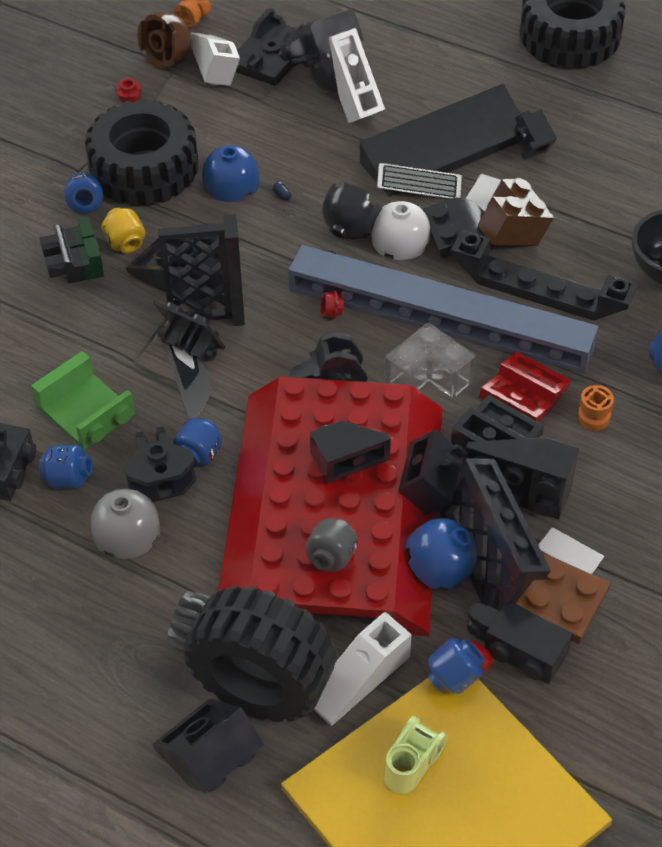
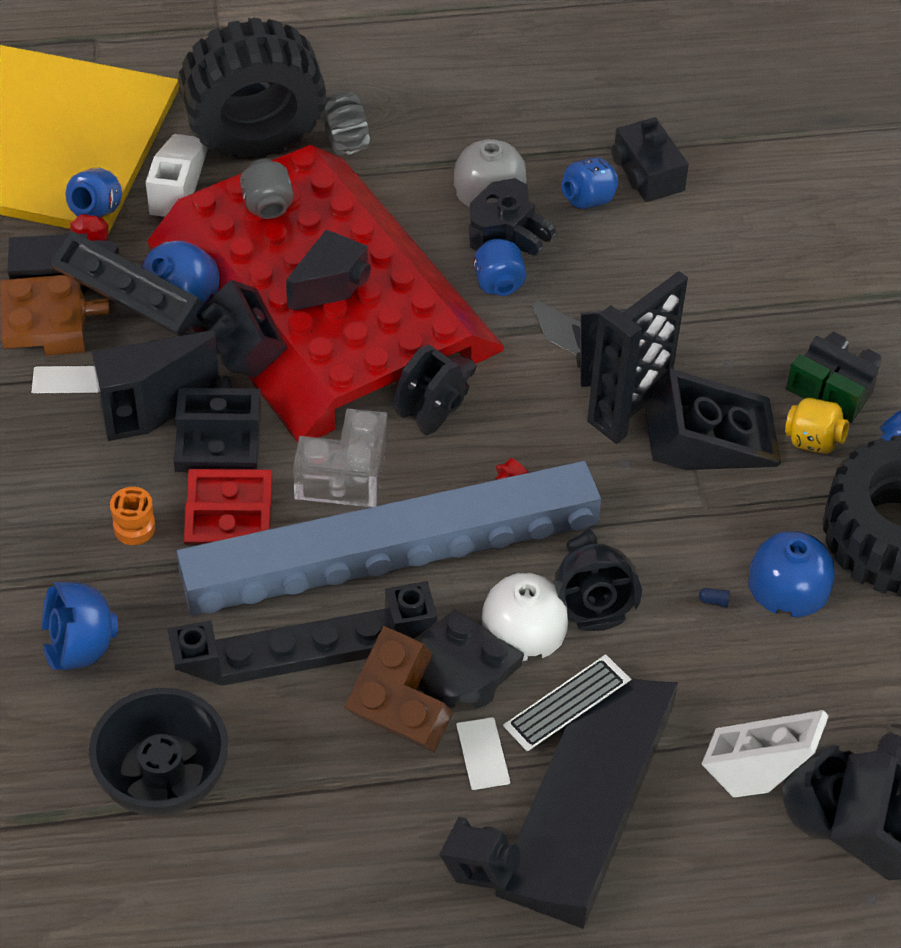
camera: 140 degrees right, 0 degrees up
bright green panel [31,351,135,450] -> none
yellowish green piece [384,715,448,794] -> none

